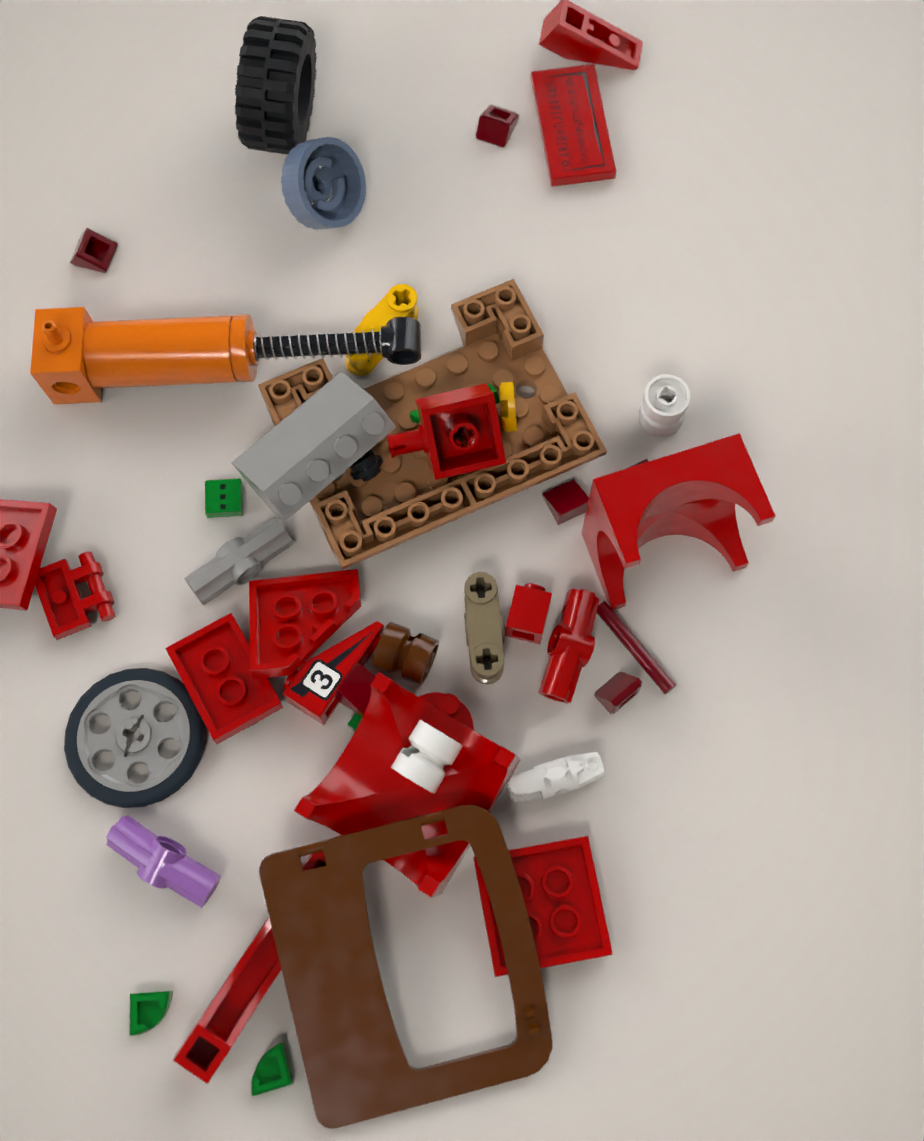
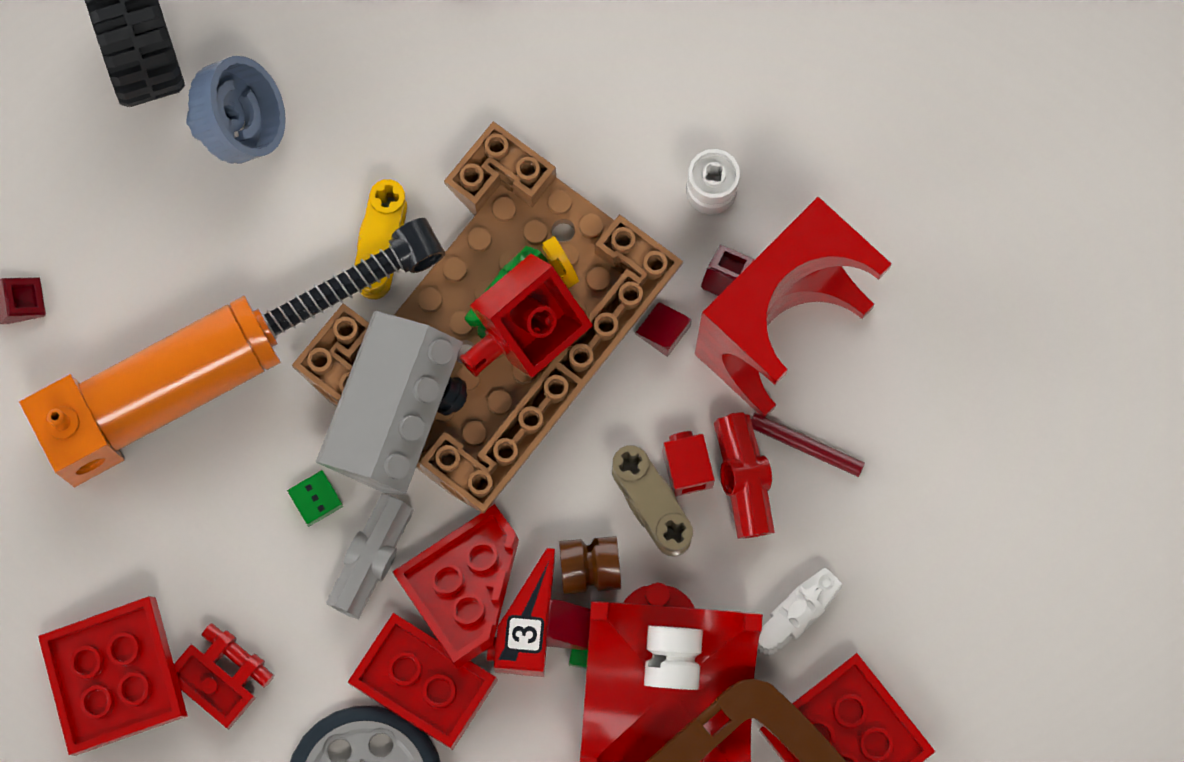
camera: 30 degrees left, 5 degrees up
dark red slope [594,672,642,714] -> none

